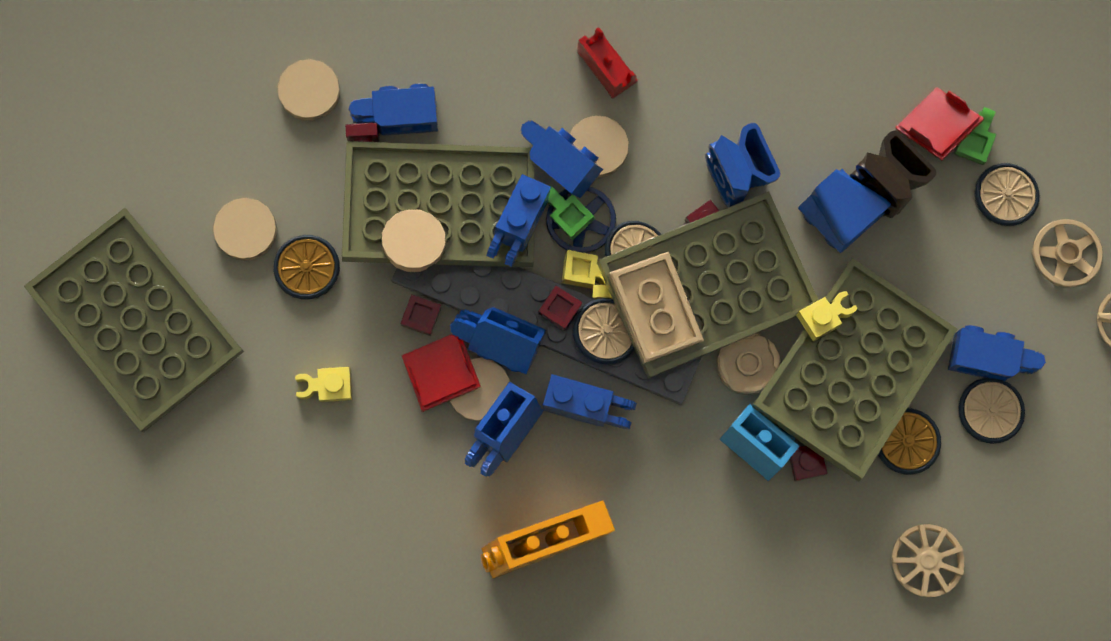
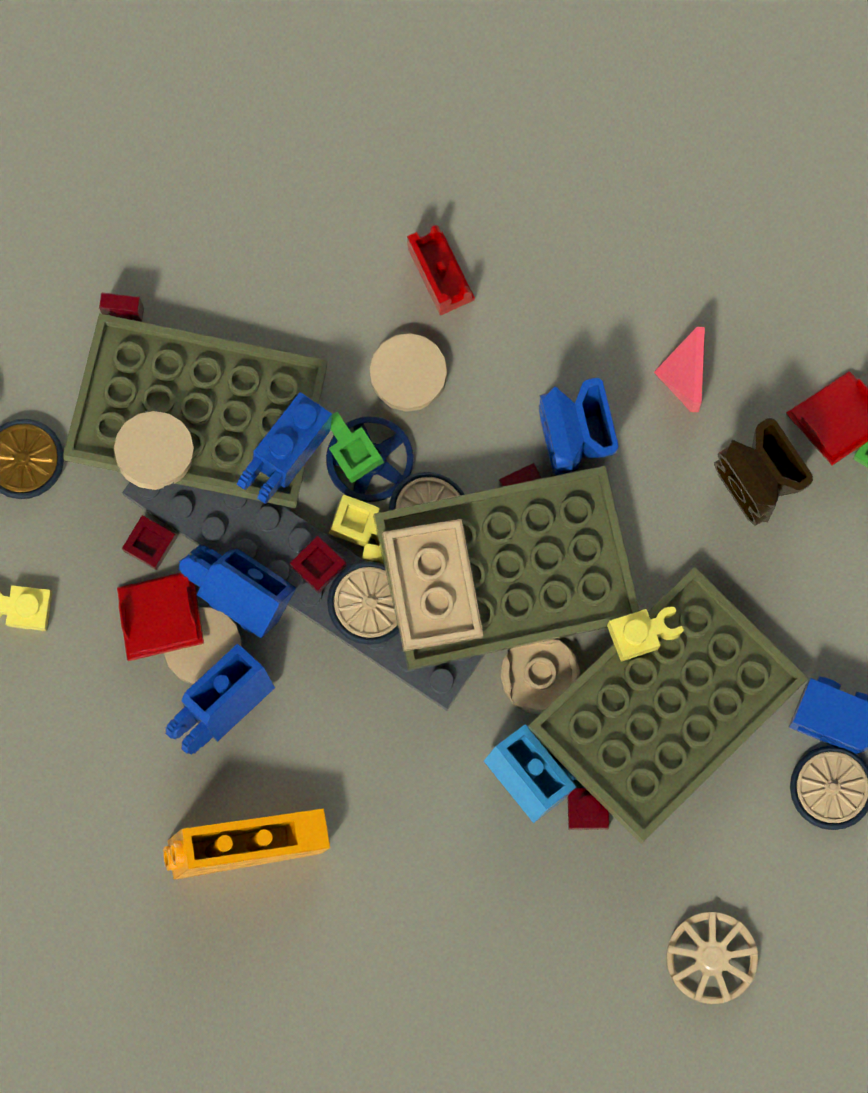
camera: 20 degrees right, 0 degrees up
tan tile [278,59,340,121] -> none
blue hinge [348,84,438,136] -> none
blue hinge [520,120,603,198] -> none
blue hinge [542,374,637,430] -> none
blue piece [798,169,891,253] -> none
pearl gold wheel [878,408,941,475] -> none
none -> coral slope [654,327,705,412]

